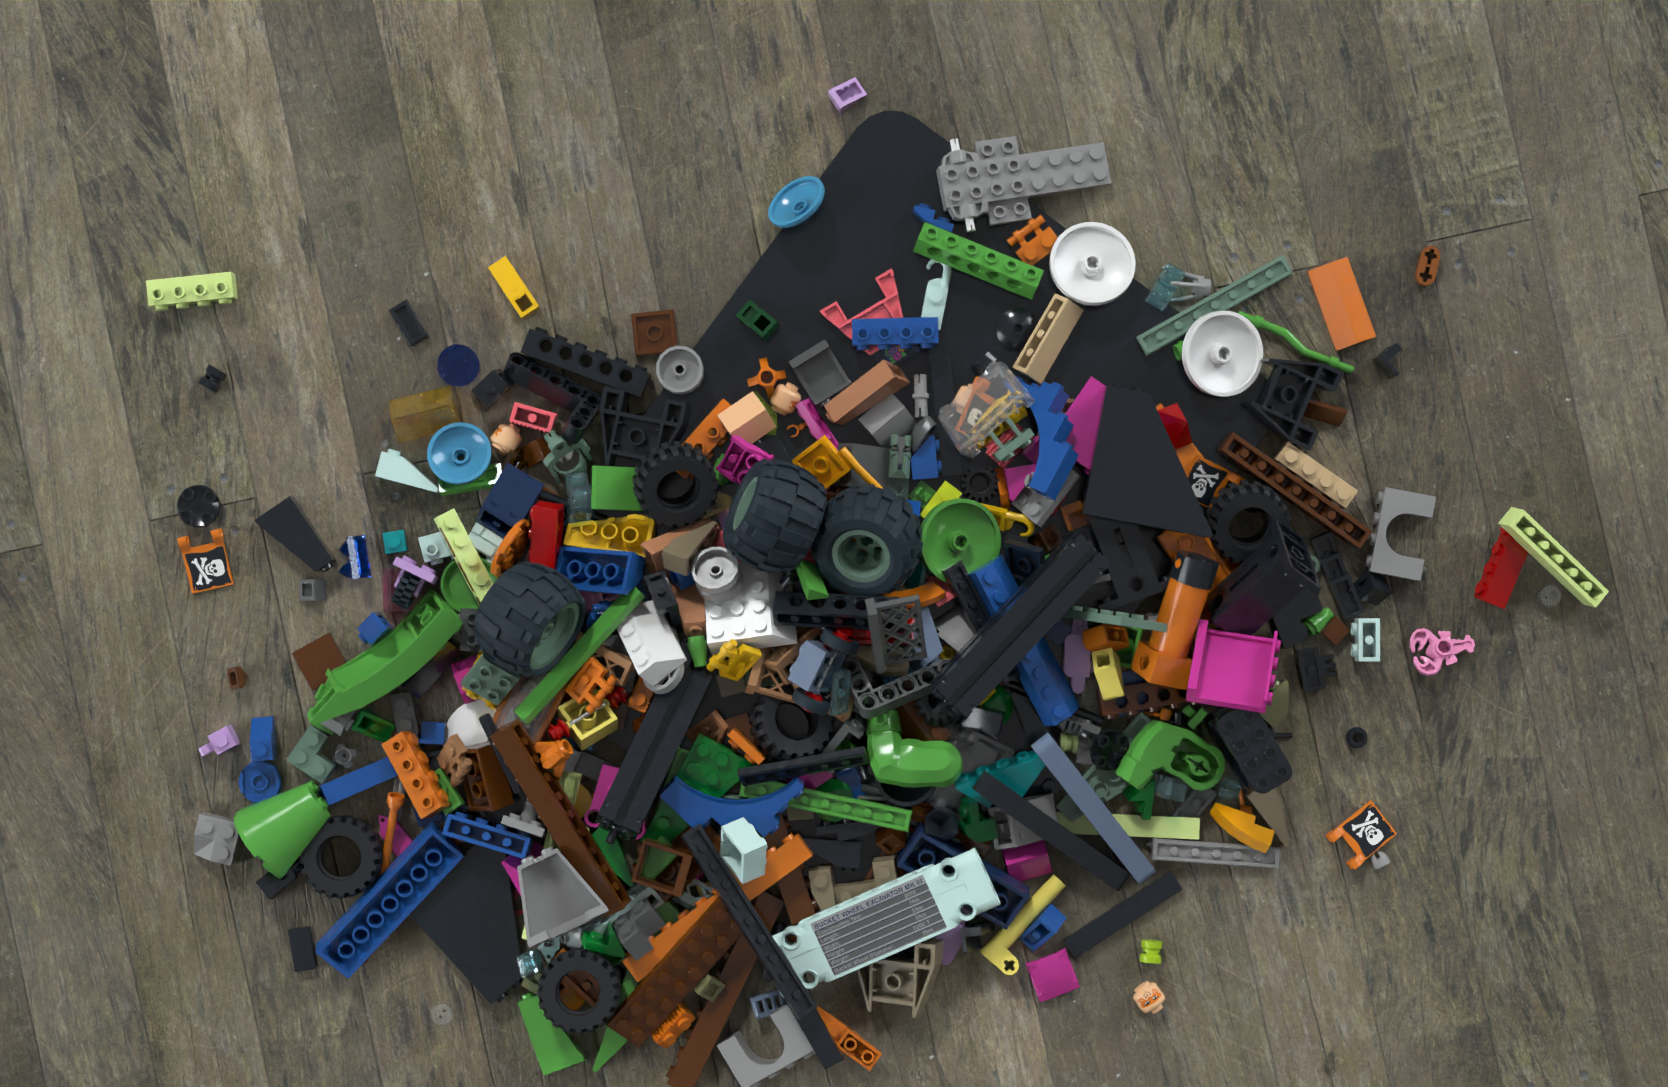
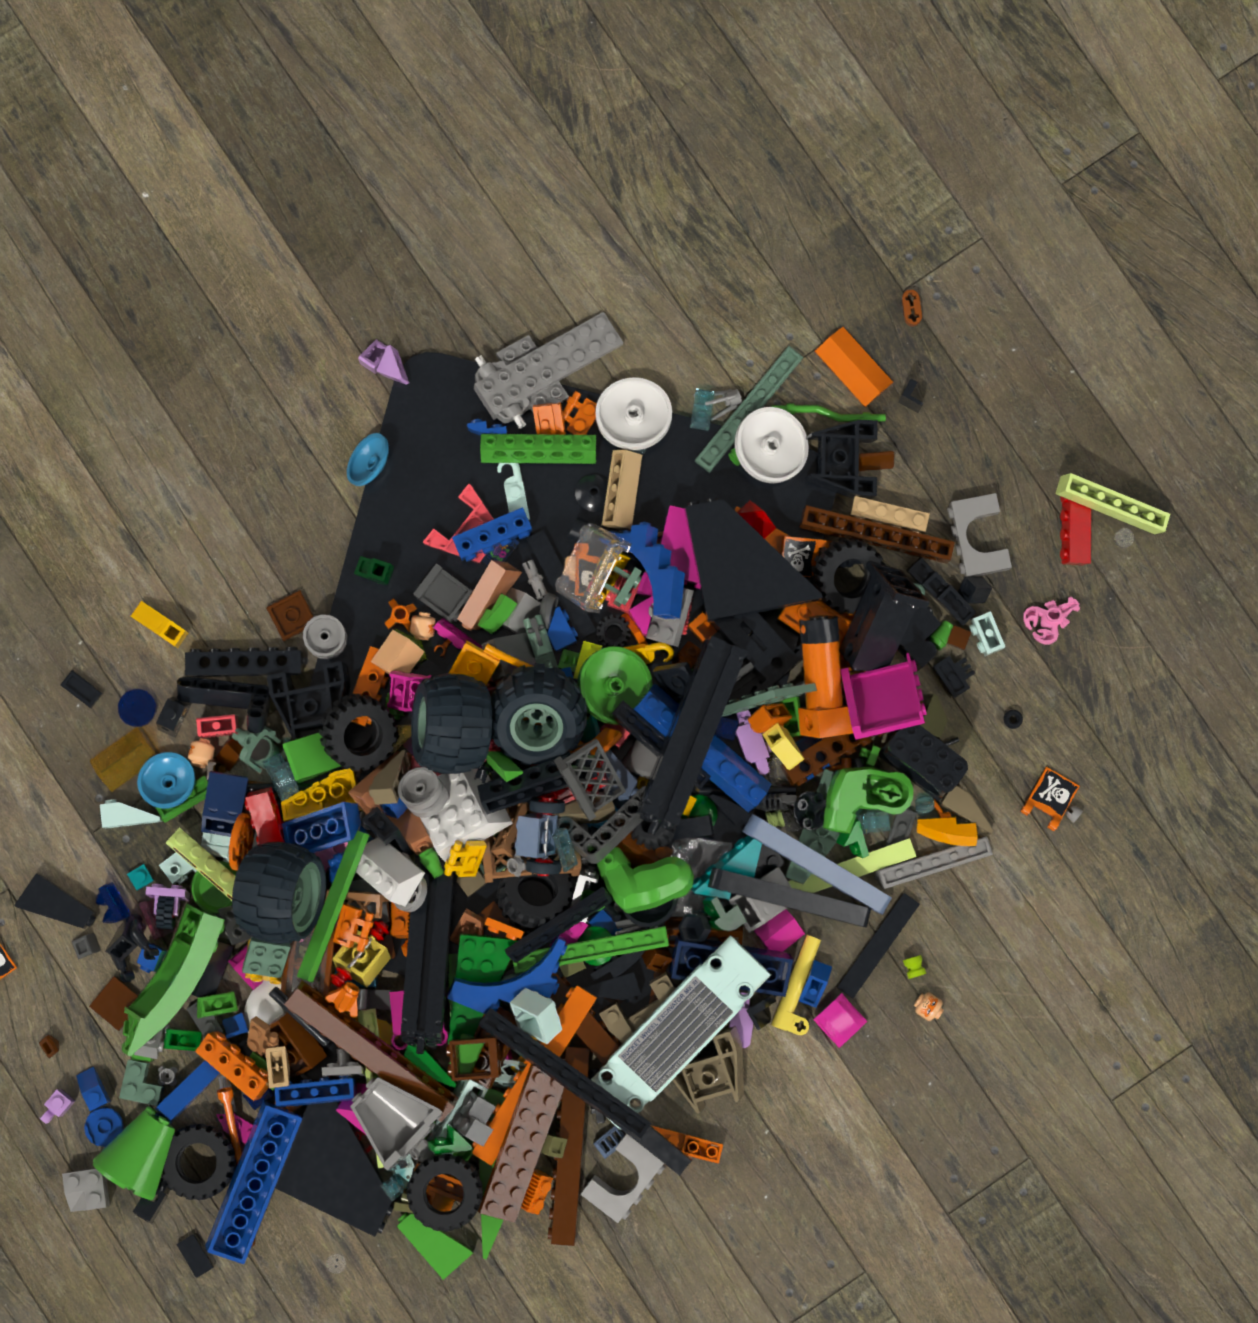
camera: 25 degrees left, 5 degrees down
none -> black torso [105,914,159,982]
none -> bright green slope [197,991,238,1019]
none -> tan slope [266,1046,290,1088]
none -> lavender slope [376,345,409,385]
none -> bright green slope [478,594,518,634]
none -> light grey plate [507,854,526,877]
none -> orange plate [533,402,566,435]

